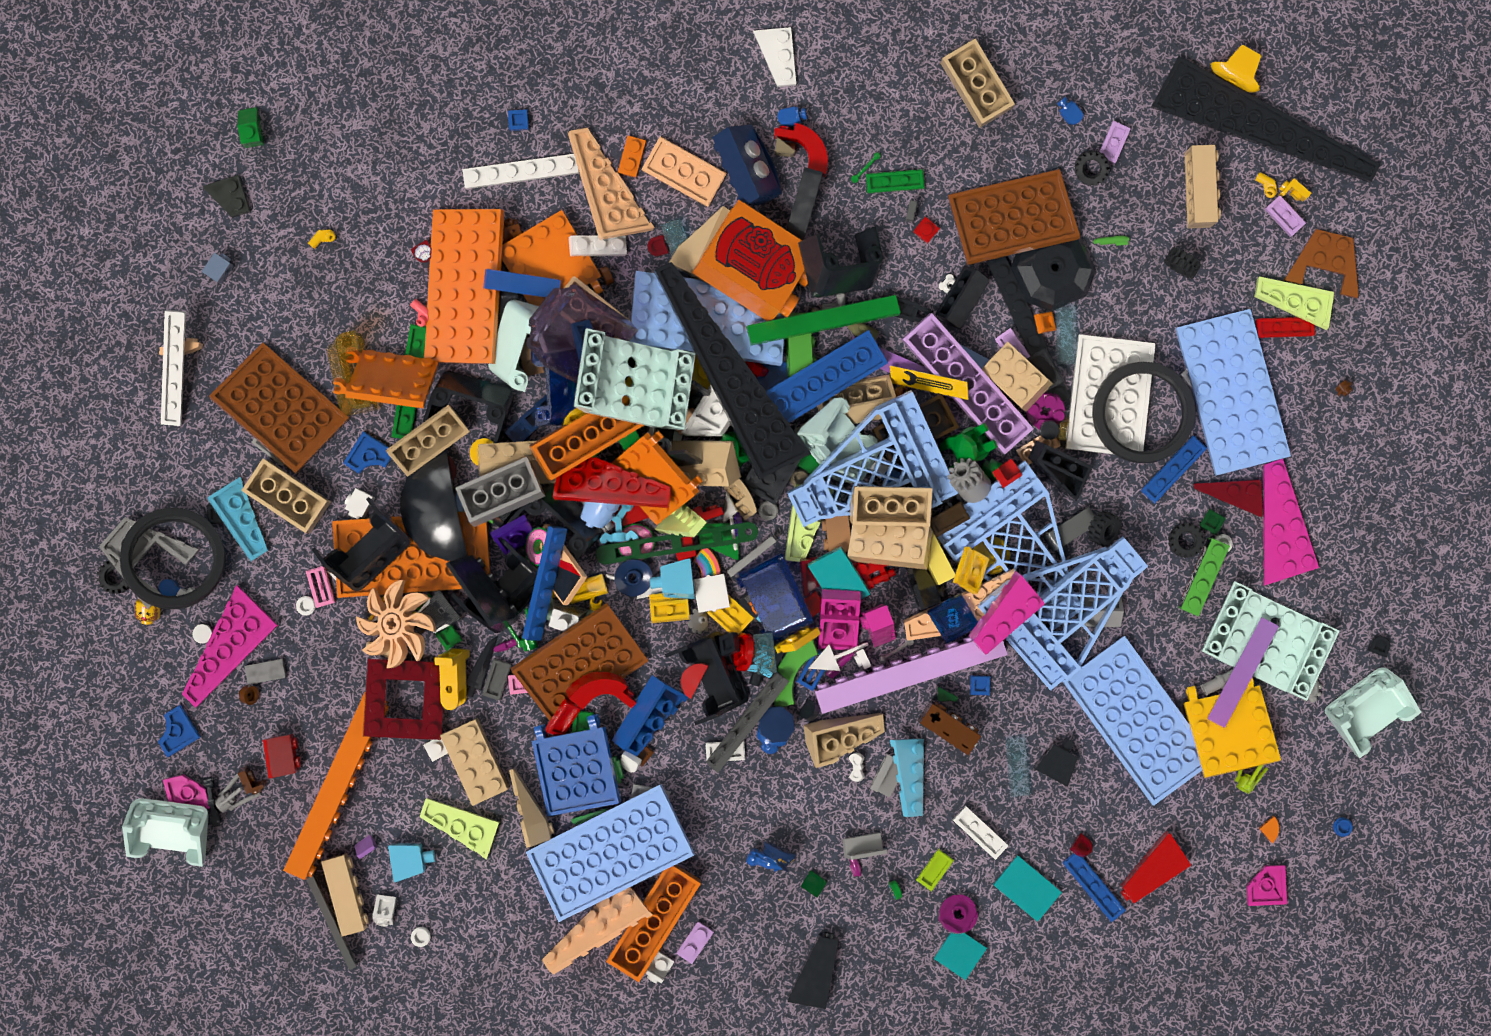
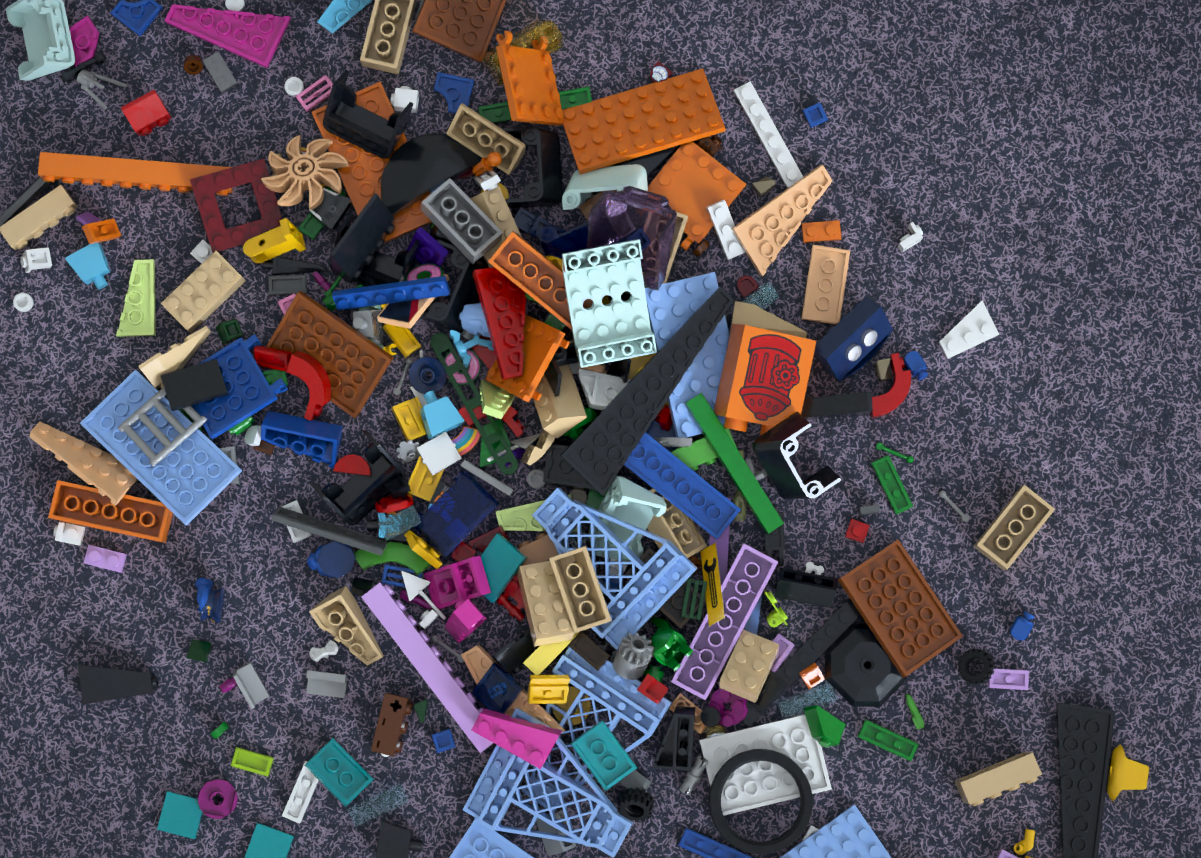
camera: 75 degrees right, 5 degrees down
reddish brown bracket [237,766,266,794] -> none
coral arm [410,299,429,327] -> none
blue tile [483,269,561,299] -> none
medium azure wing [890,739,924,817] -> none
black tyre [1164,247,1202,279] -> none
none -> orange plate [82,218,122,244]
none -> light grey bar [118,387,207,467]
none -> black tile [161,359,228,411]
none -> dark green slope [216,318,244,344]
none -> teal tile [304,738,374,807]
none -> light grey hinge [393,358,413,396]
none -> orange axle [472,152,502,177]
none -> white plate [473,170,501,191]
none -> teal tile [571,720,637,791]
none -> light grey tile [653,437,692,448]
none -> light grey pin [679,756,708,795]
none -> dark green tile [681,578,707,620]
none -> dark tan slope [751,176,776,197]
none -> lime hinge [763,589,788,627]
none -> green slope [804,705,846,748]
none -> green tile [857,719,919,761]
none -> white bracket [898,222,923,253]
none -> light grey hinge [939,491,970,522]

